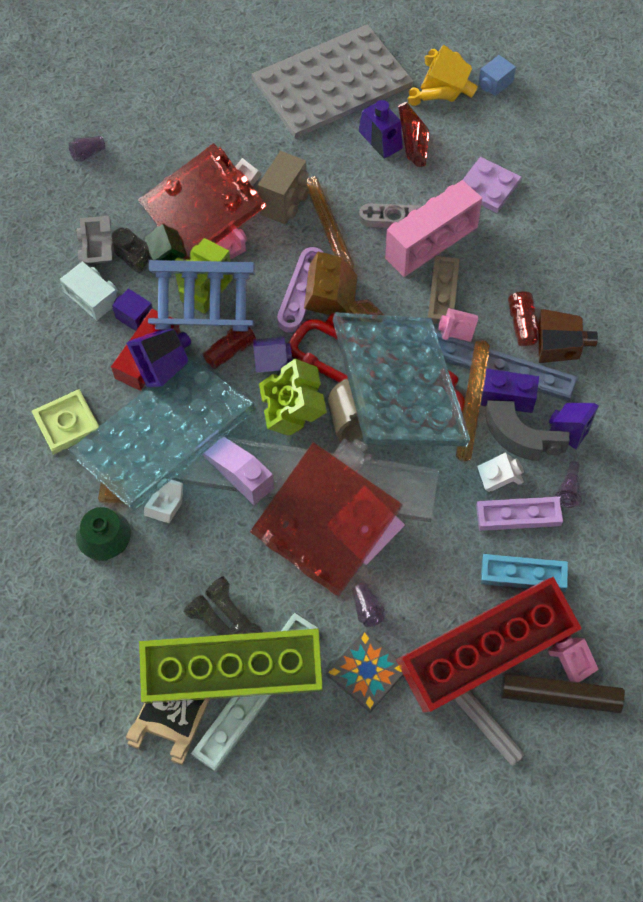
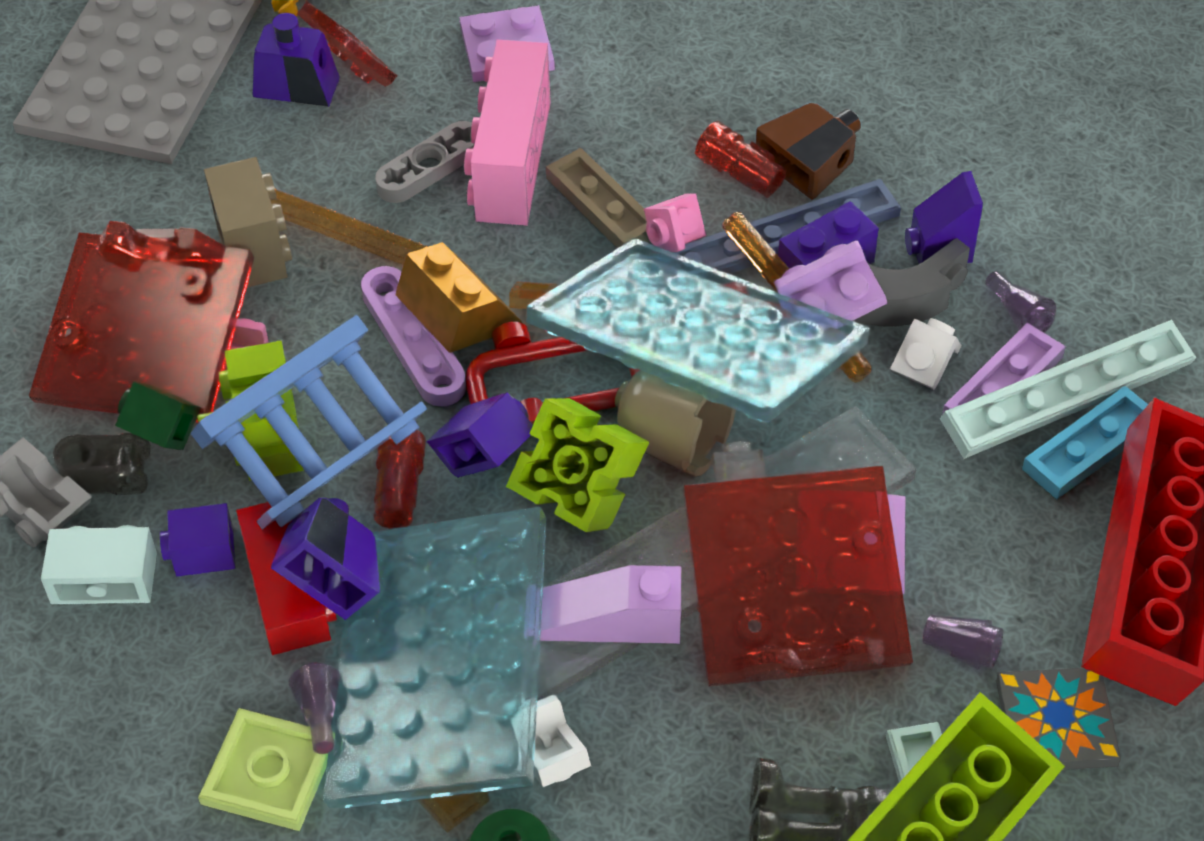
camera: 45 degrees left, 10 degrees down
none -> clear purple cone [289,662,341,754]
none -> lavender bracket [774,241,887,345]
none -> light aqua tile [940,320,1196,459]

